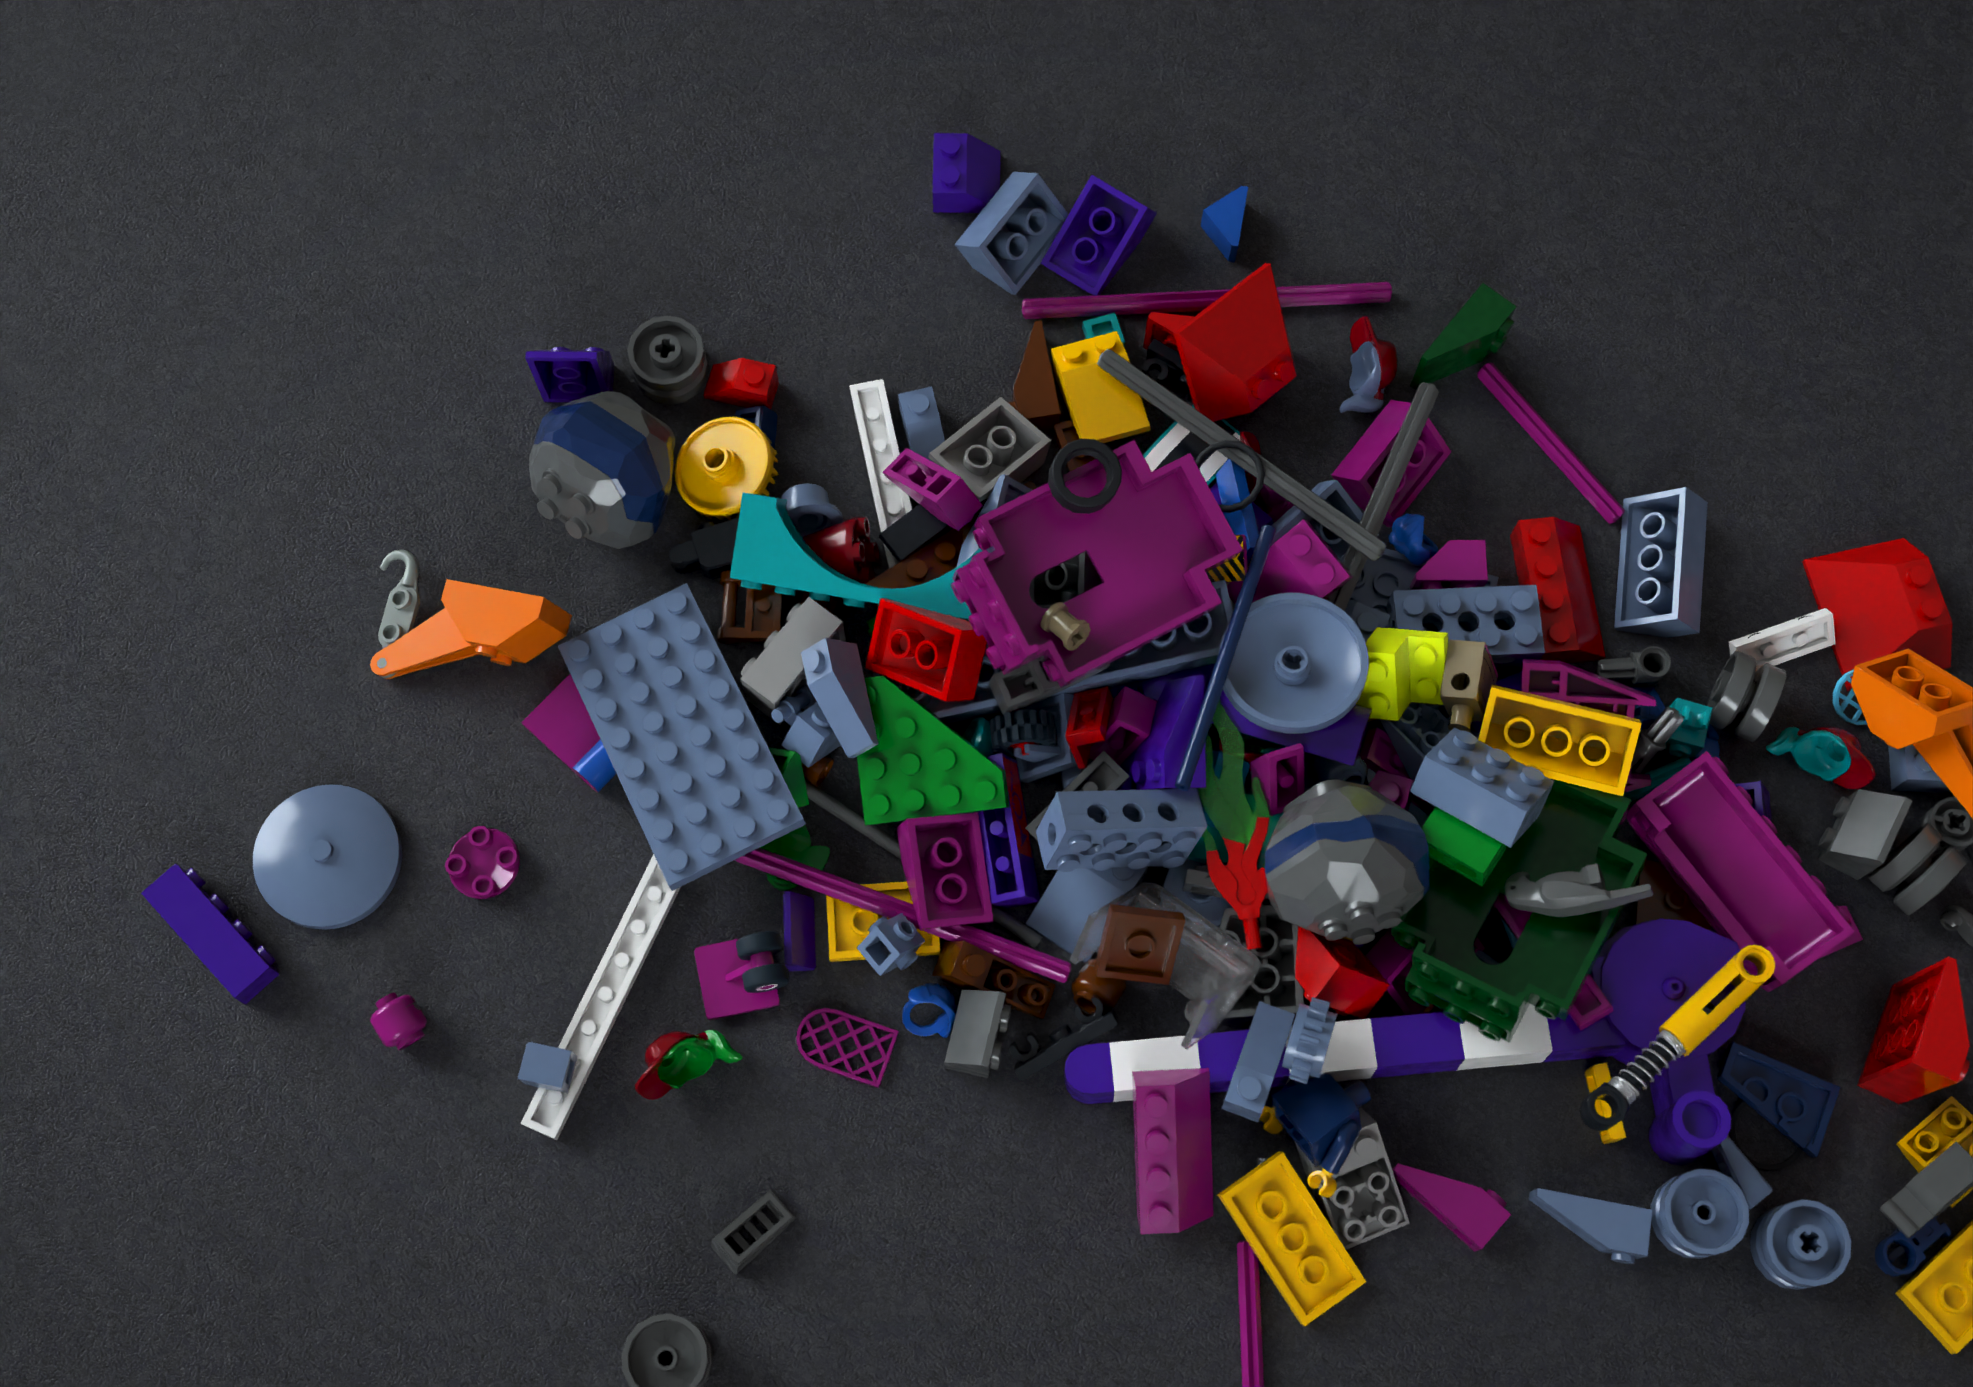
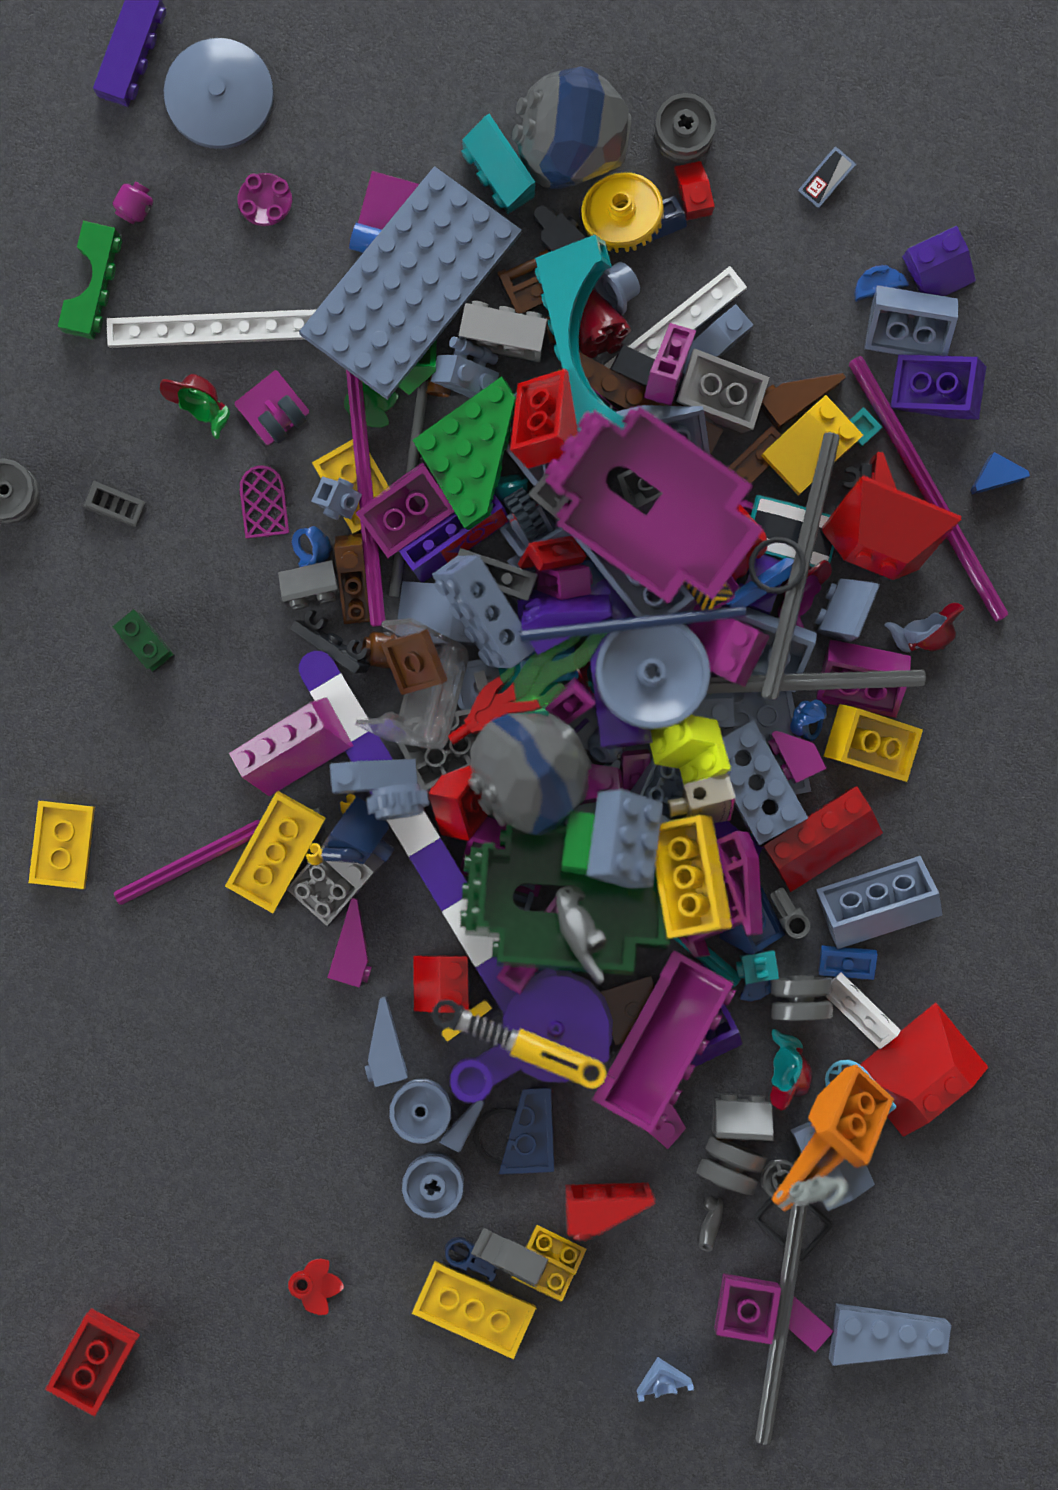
camera: 60 degrees right, 15 degrees up
orange slope [370,549,572,679] -> none
sand blue panel [517,1042,578,1093] -> none
dark purple slope [525,347,614,402] -> none
dark purple slope [783,891,816,971] -> none
sand blue slope [801,637,878,758] -> none
dark tan bush [1041,602,1090,651] -> none
black tyre [1048,439,1122,514] -> none
dark green slope [1410,283,1517,390] -> none
magenta axle [1477,362,1625,524] -> none
dark grey axle [1631,707,1684,773] -> none
none -> green arch [58,221,122,340]
none -> dark green hips [112,609,175,673]
none -> red slope [413,955,469,1013]
none -> teal slope [461,114,535,214]
none -> slope [798,147,856,208]
none -> sand blue slope [815,578,879,643]
none -> blue plate [818,946,877,980]
none -> yellow slope [823,704,923,782]
none -> blue tile [855,265,909,301]

